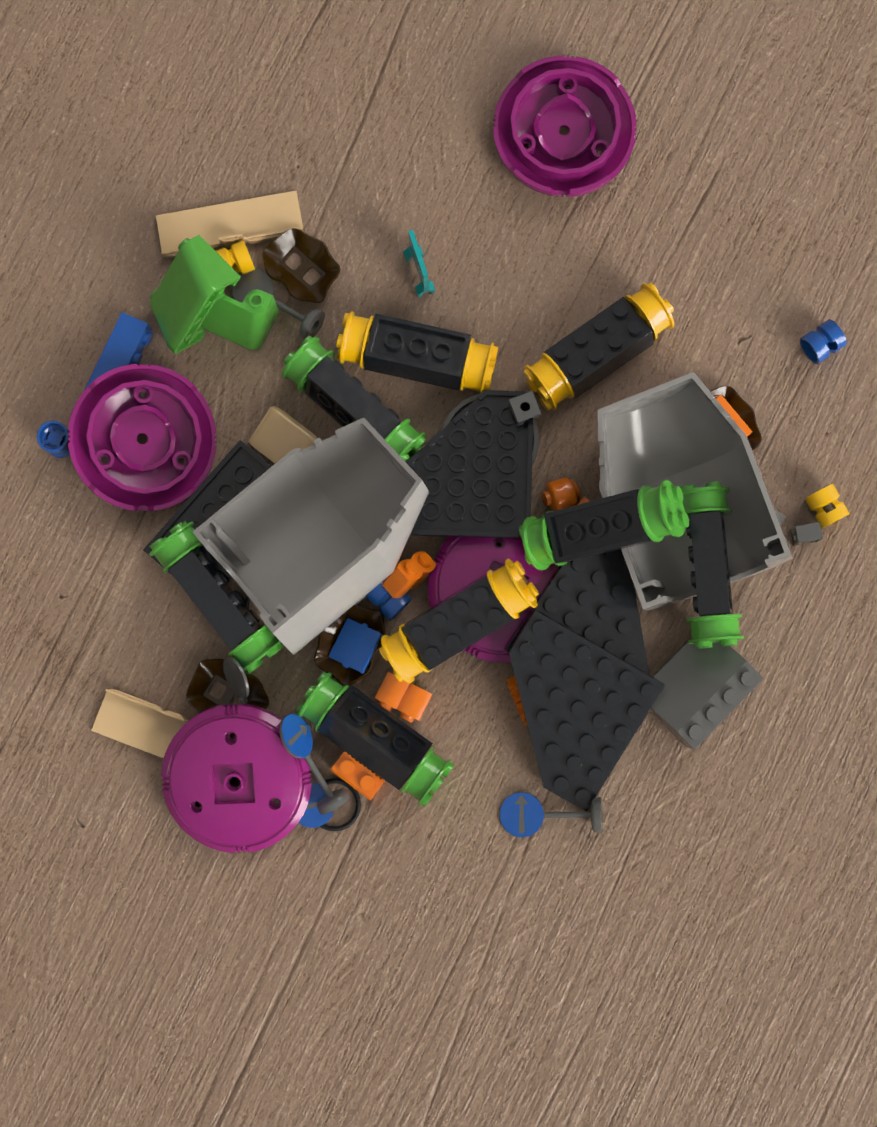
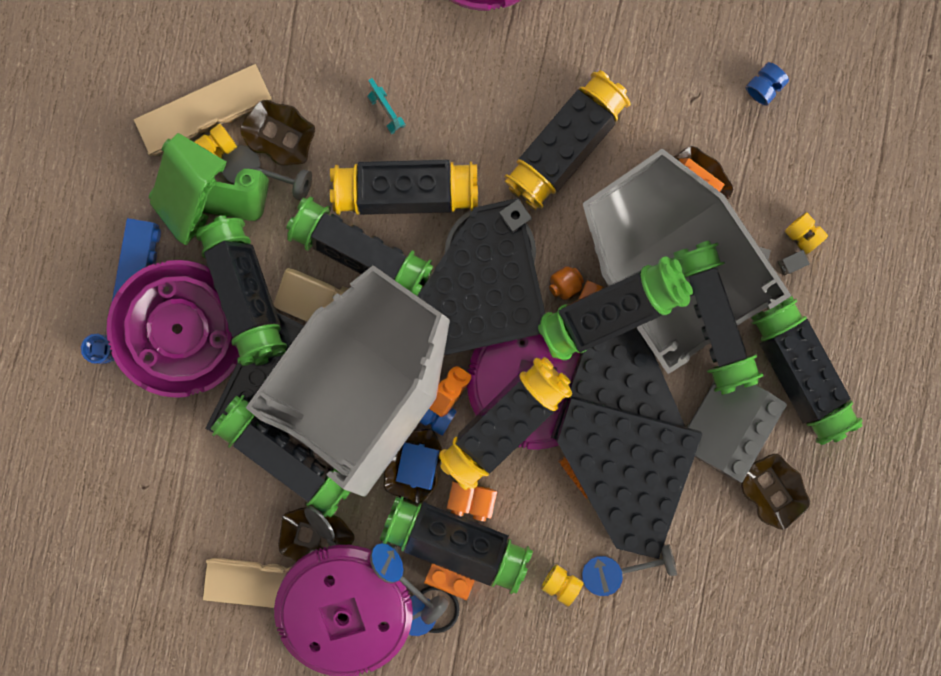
camera: 10 degrees left, 5 degrees up
none -> black brick [196,216,287,366]
none -> yellow wheel [541,564,584,607]
none -> dark brown piece [741,454,810,530]
none -> black brick [751,296,863,445]

